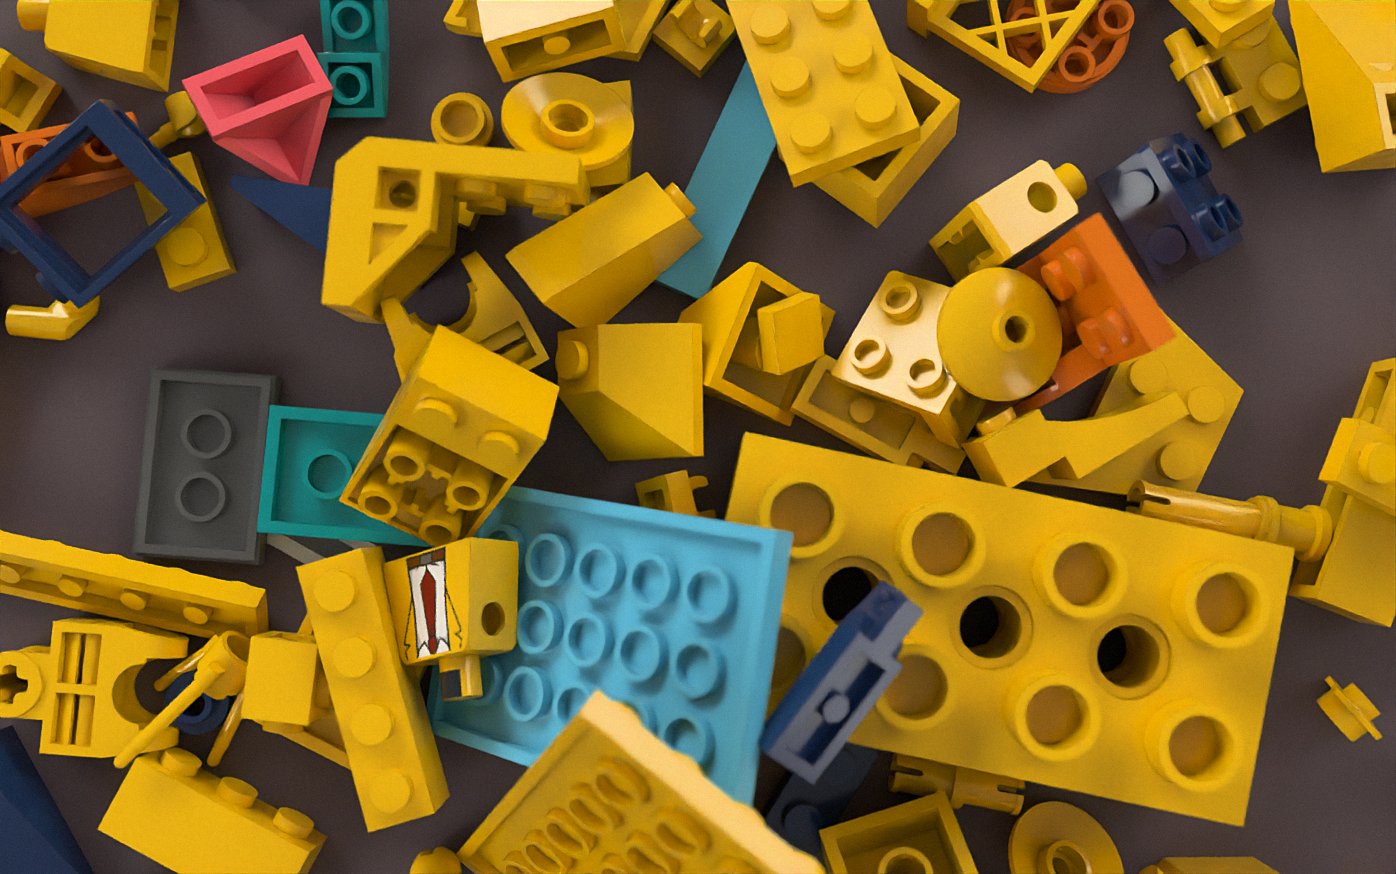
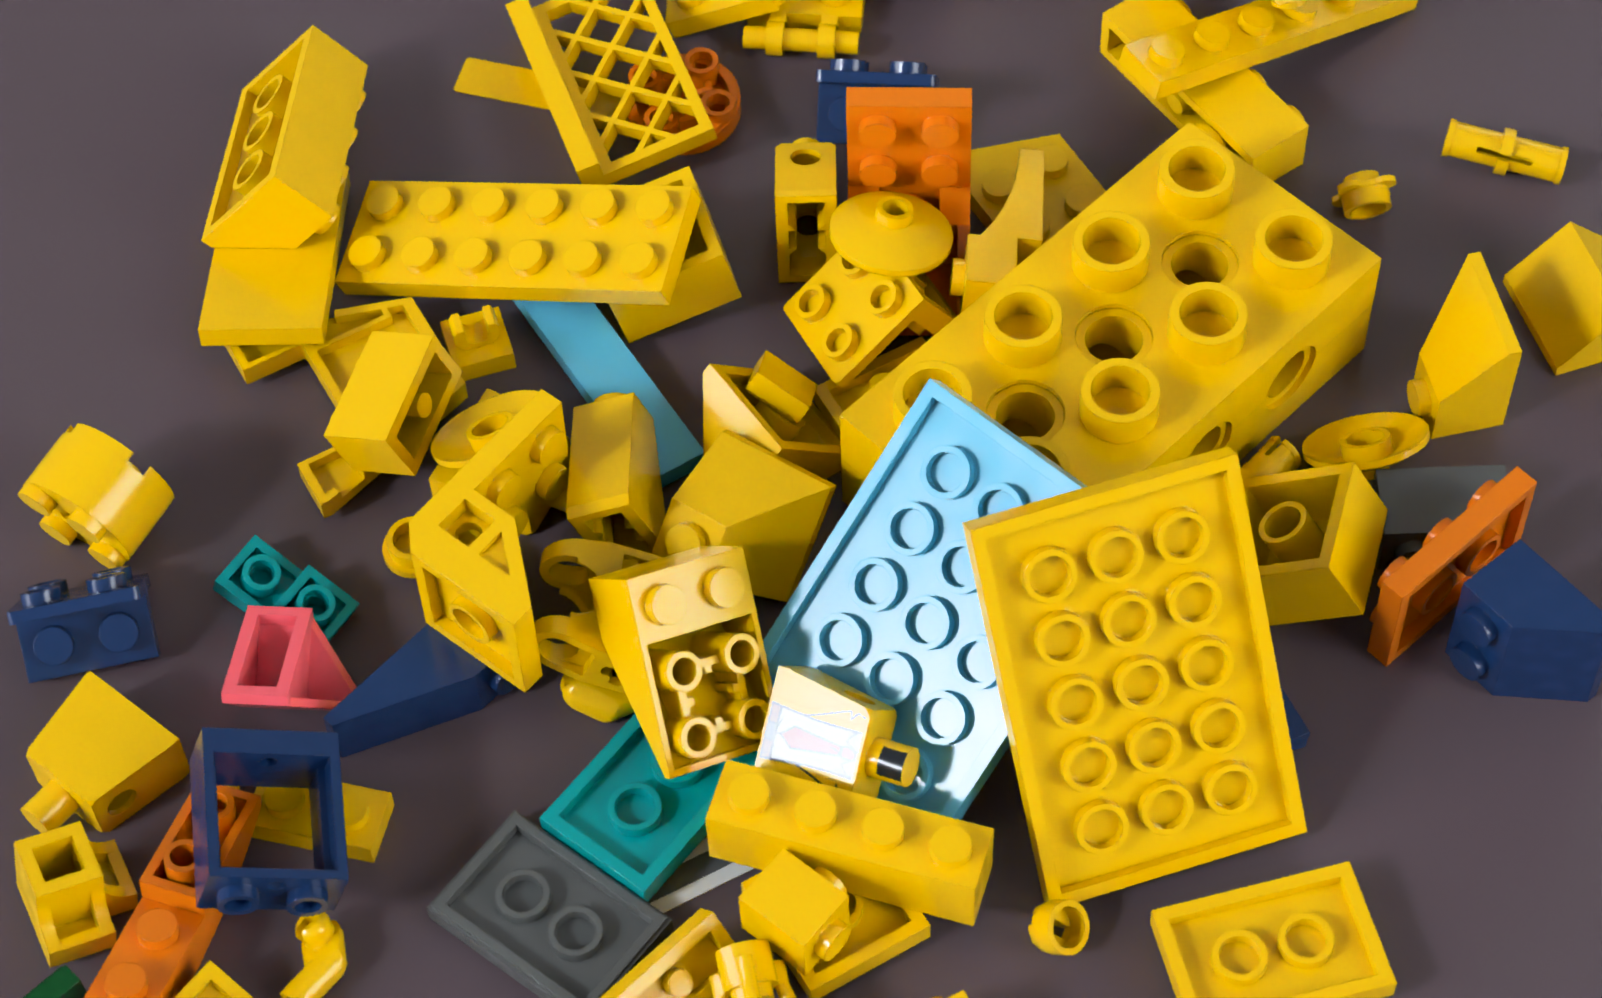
camera: 55 degrees left, 30 degrees down
dark blue hinge [757,580,924,784] -> none

